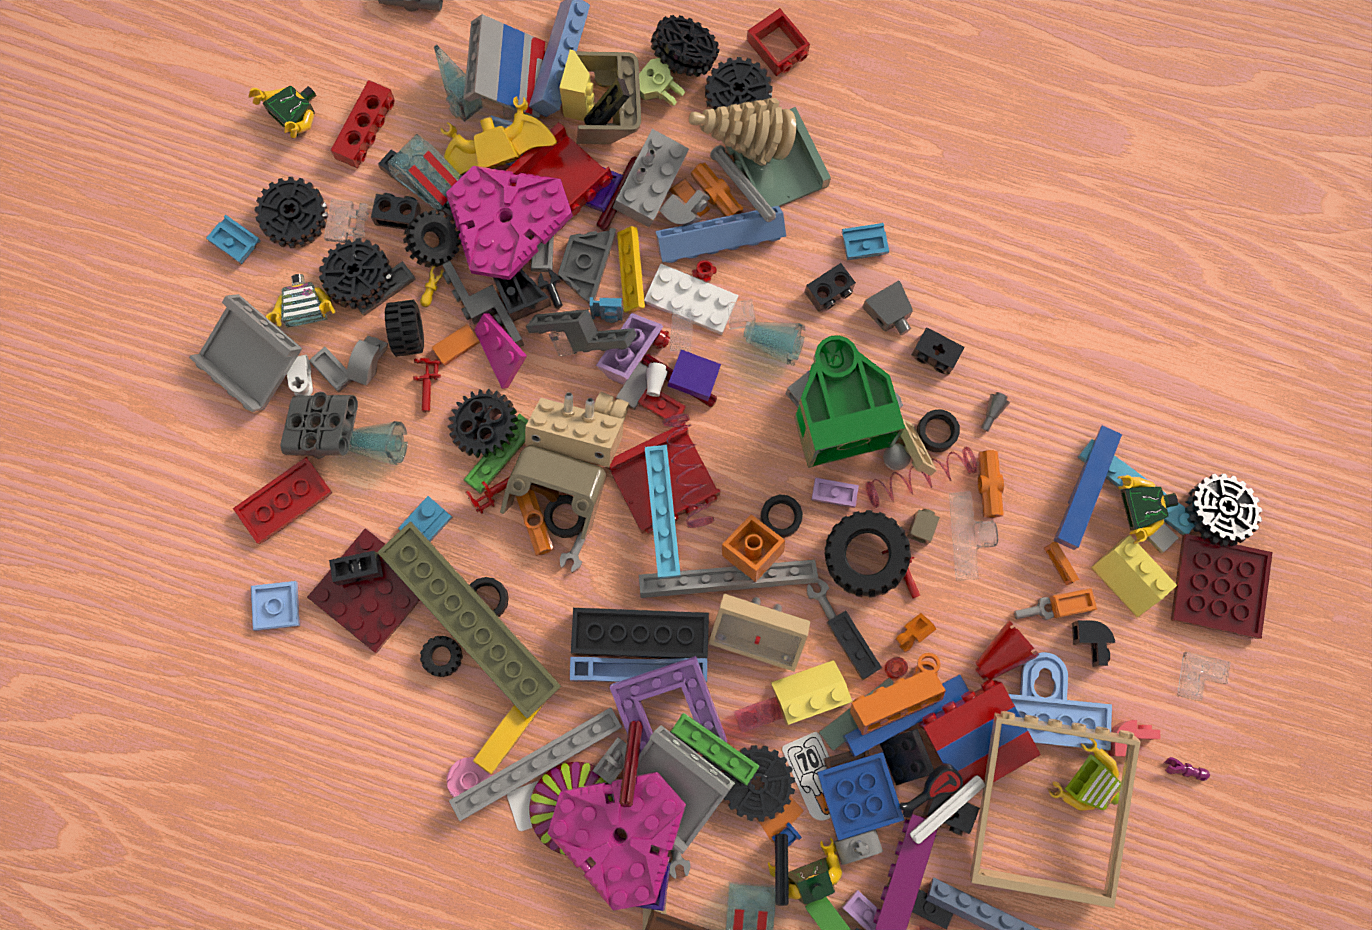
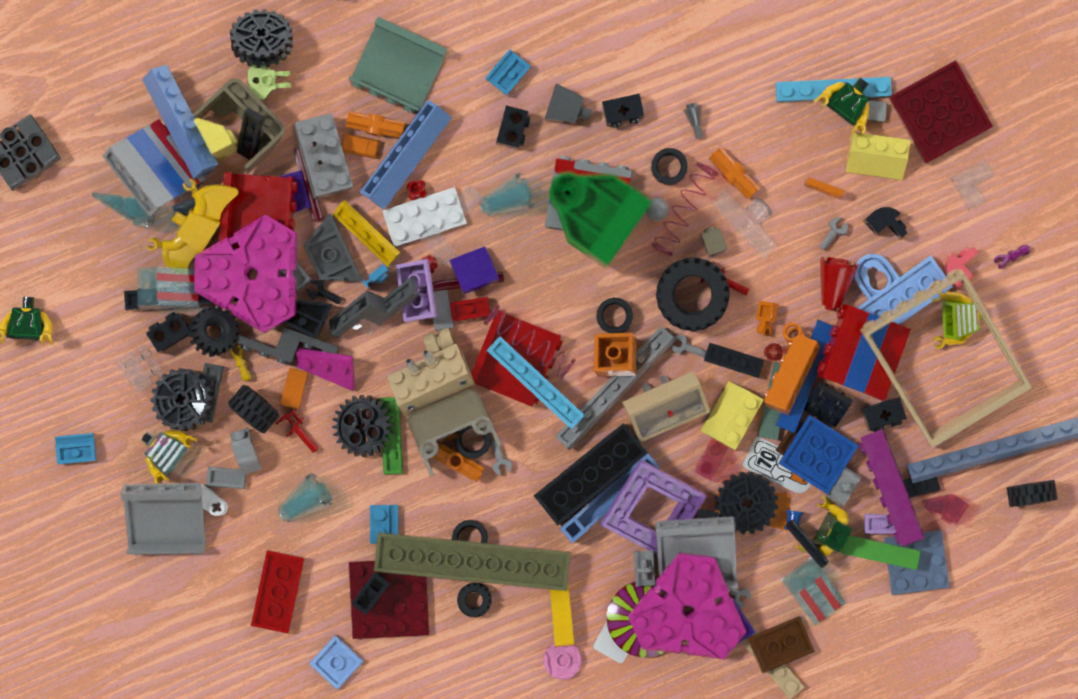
camera: 40 degrees left, 10 degrees up
black piece [255,177,328,248] -> none
dark grey connector [280,392,358,459] -> none
red brick [330,80,395,169] -> none
light grey plate [449,707,622,821] -> none
red piece [465,476,510,514] -> none
dark red axle [619,721,643,807] -> none
white cone [646,363,667,397] -> none
light grey brick [659,189,710,226] -> none
bright green tile [670,713,759,786] -> none
tan plant [689,98,796,166] -> none
black piece [705,57,773,110] -> none
light grey axle [710,145,776,222] -> none
lavender plate [811,478,859,508] -> none
black piece [899,763,963,818] -> none
tan plate [900,419,937,476] -> none
white axle [910,776,985,844] -> none
orange tile [1049,588,1097,618] -> none
blue slope [1053,425,1122,550] -> none
piece [1185,474,1262,547] -> none

